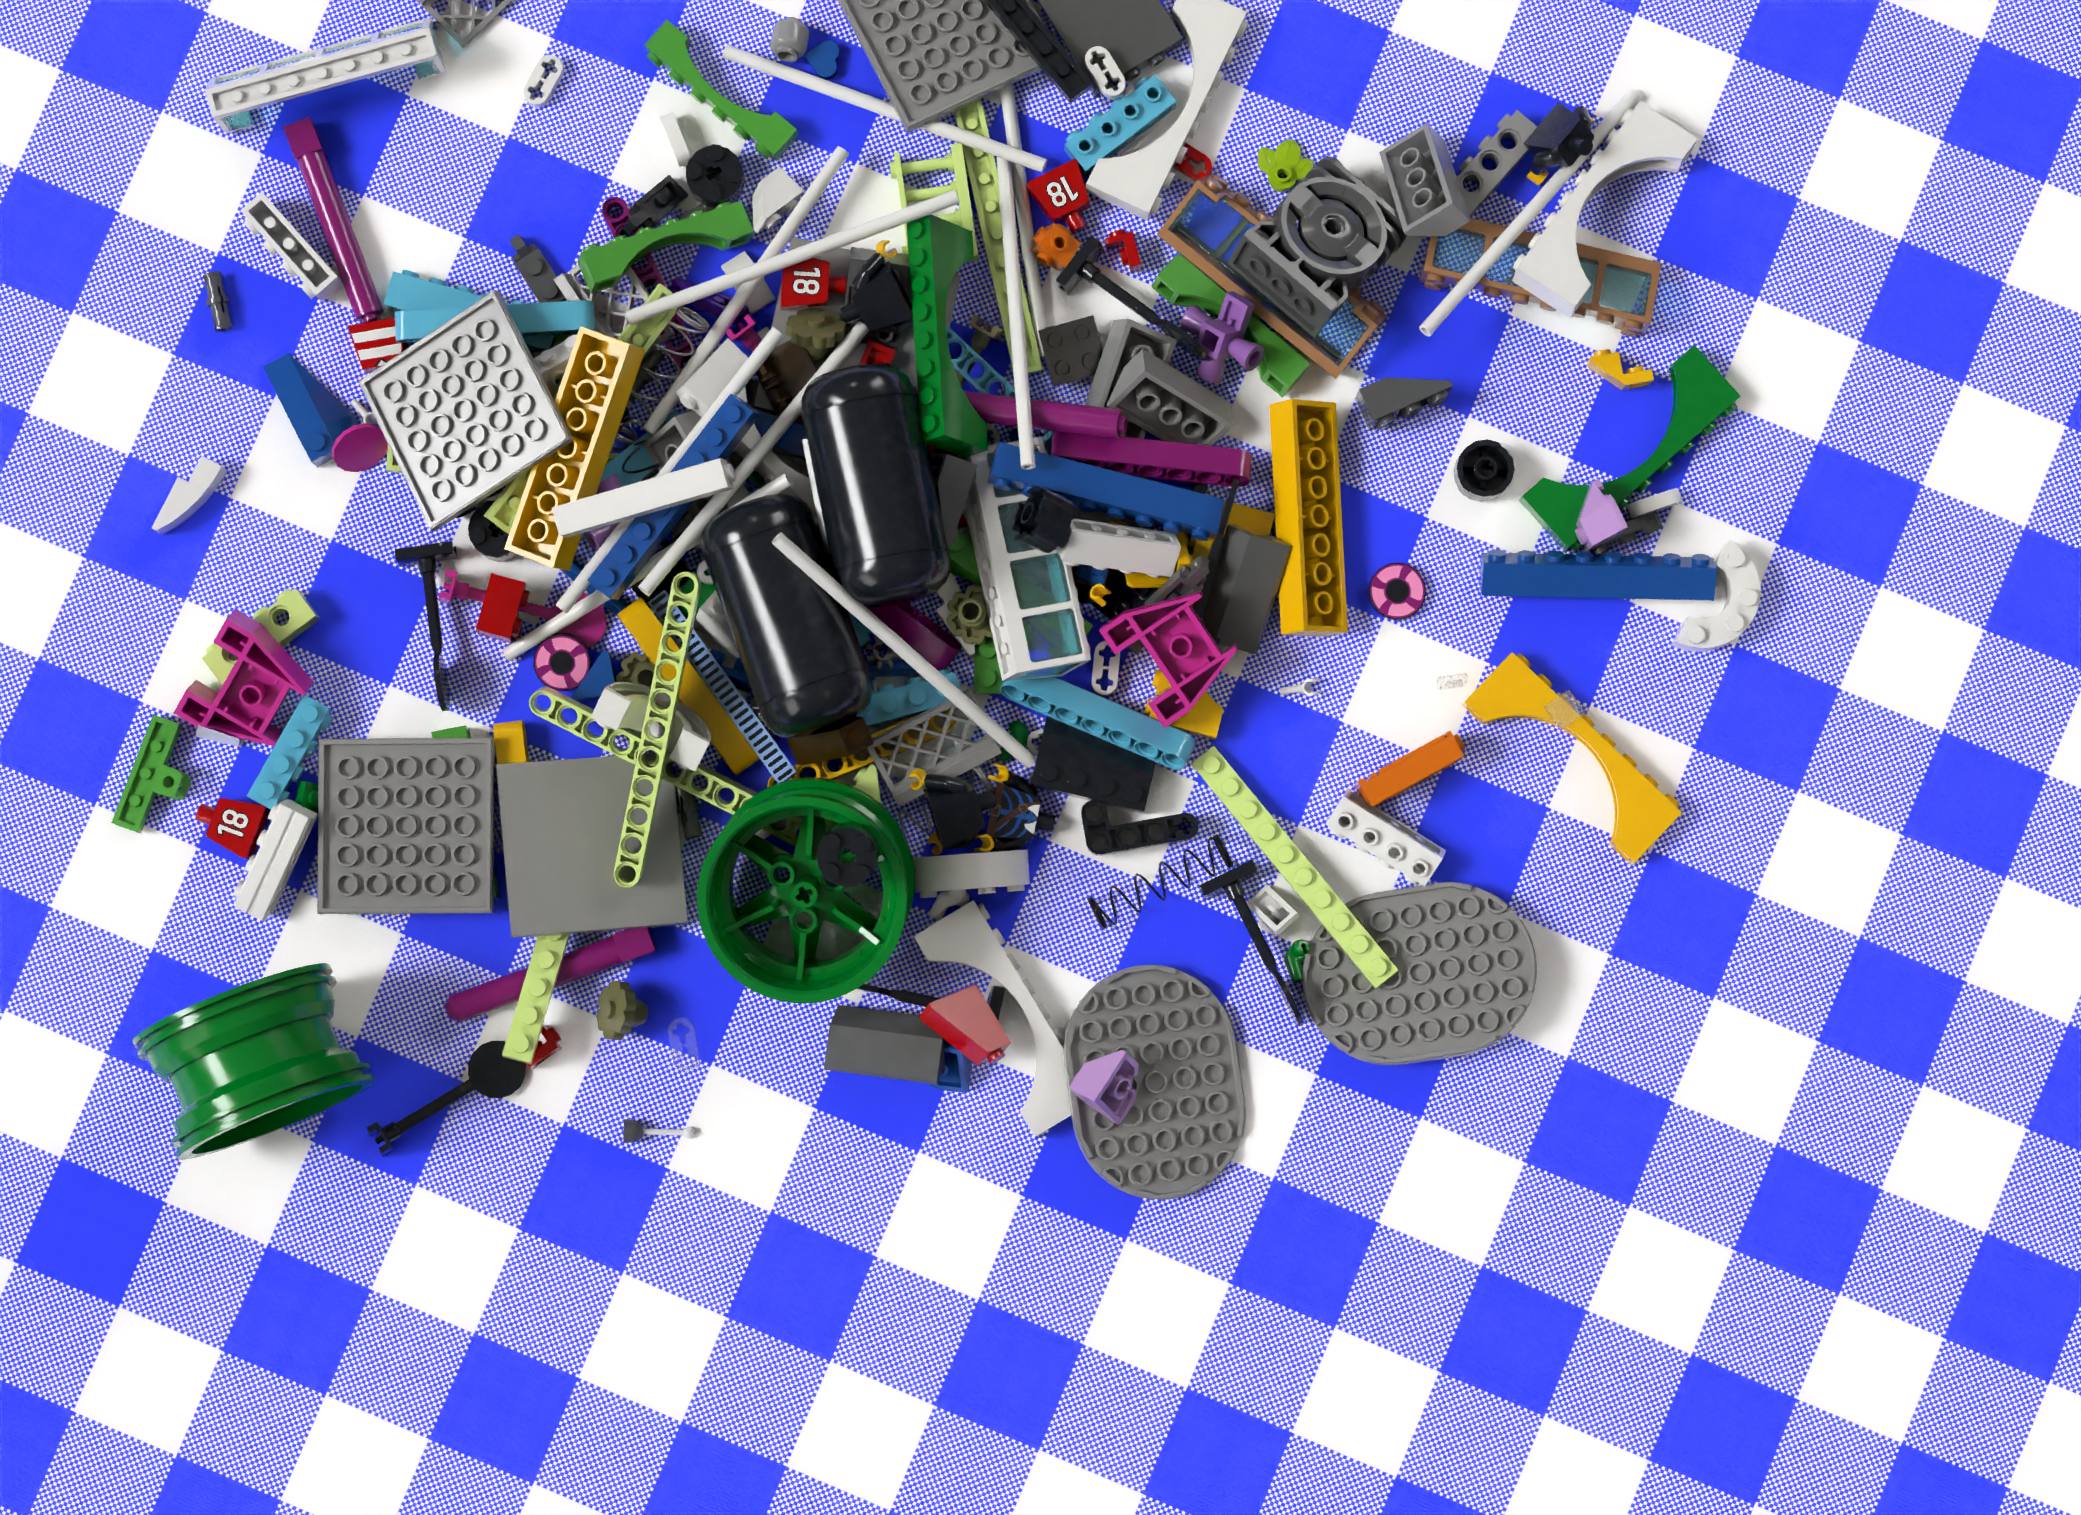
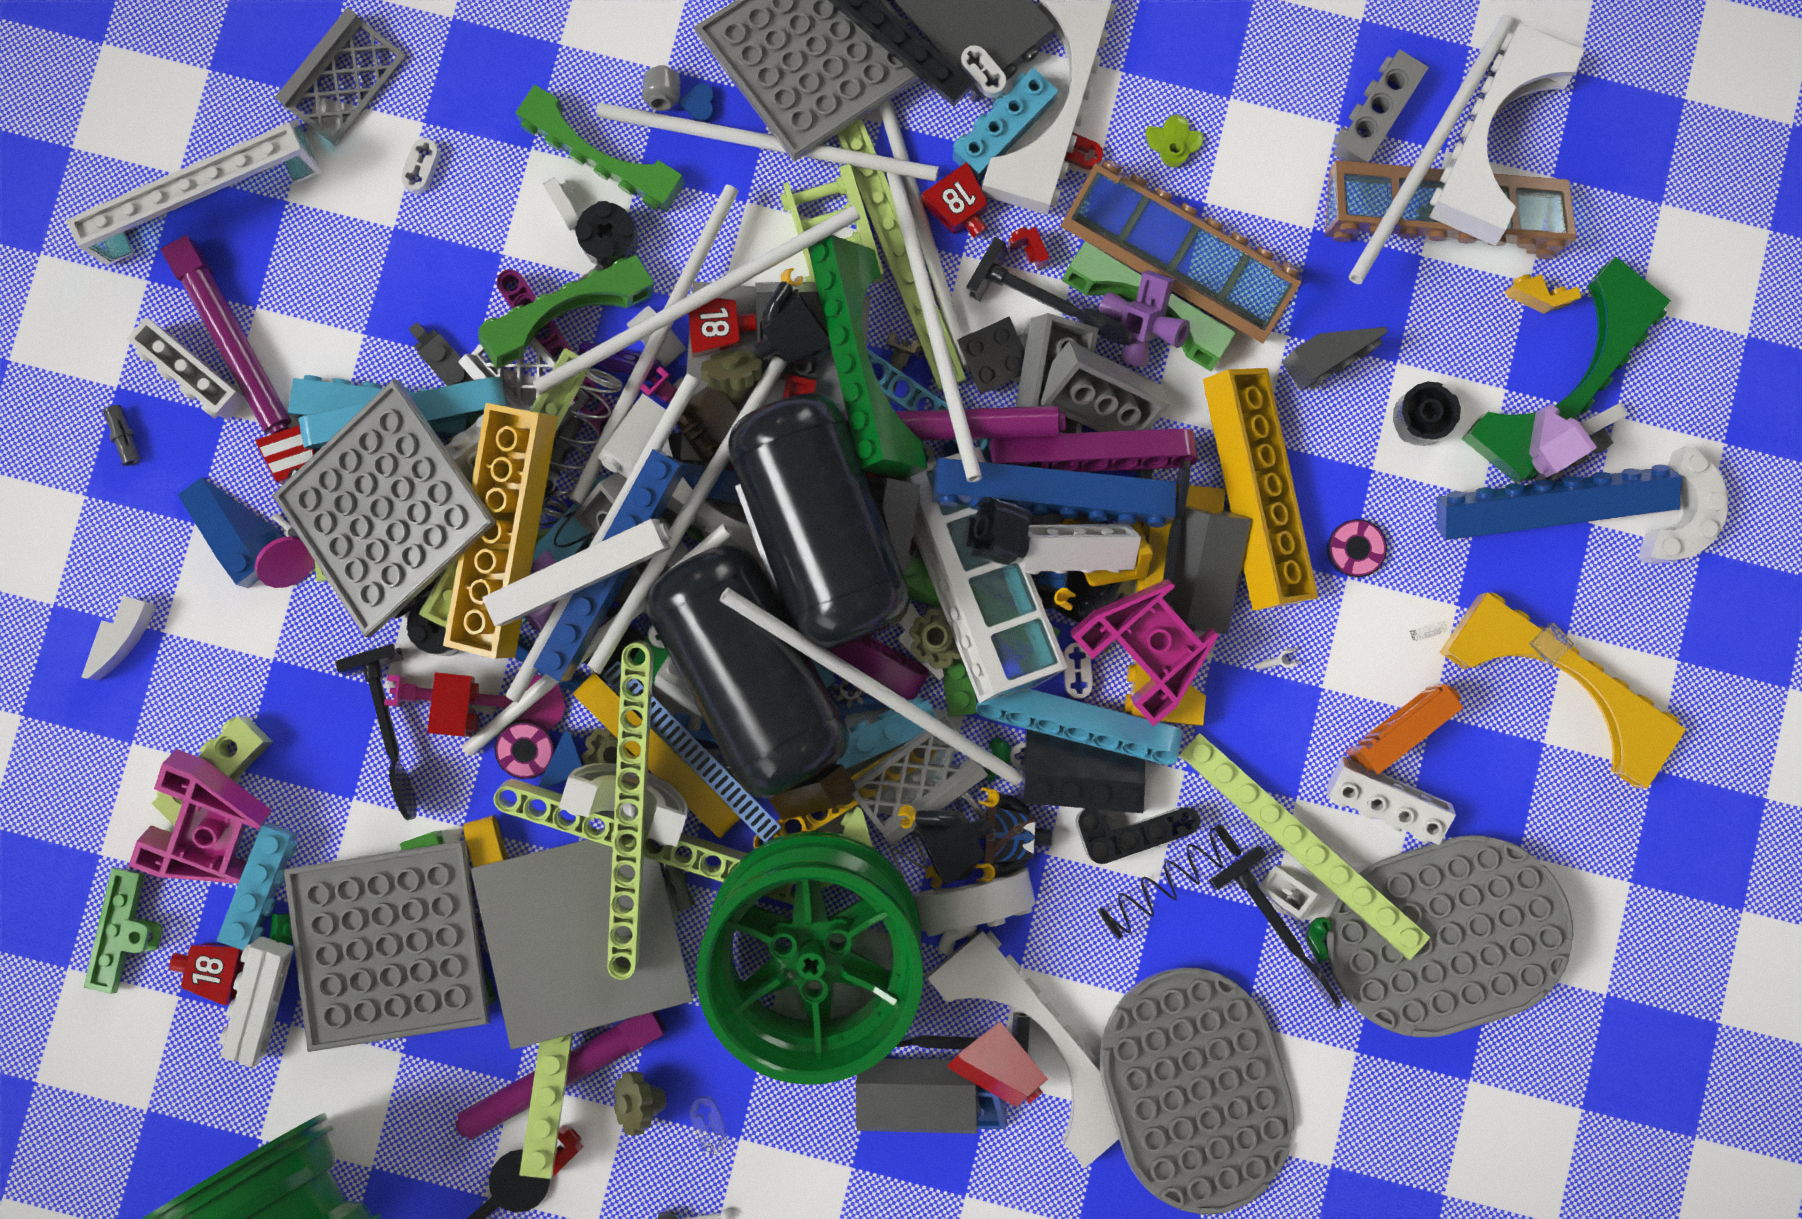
camera: 15 degrees left, 0 degrees up
white sticker [195,725,240,746] -> none
black hinge [622,175,689,236] -> none
white slope [752,167,804,234] -> none
black brick [816,822,880,887] -> none
orange brick [1030,223,1082,270] -> none
lavender slope [1069,1050,1139,1125] -> none
dark grey hinge [1145,555,1210,605] -> none
dark grey brick [1227,156,1407,338] -> none
light grey slope [1379,123,1470,236] -> none
black torso [1523,102,1594,186] -> none

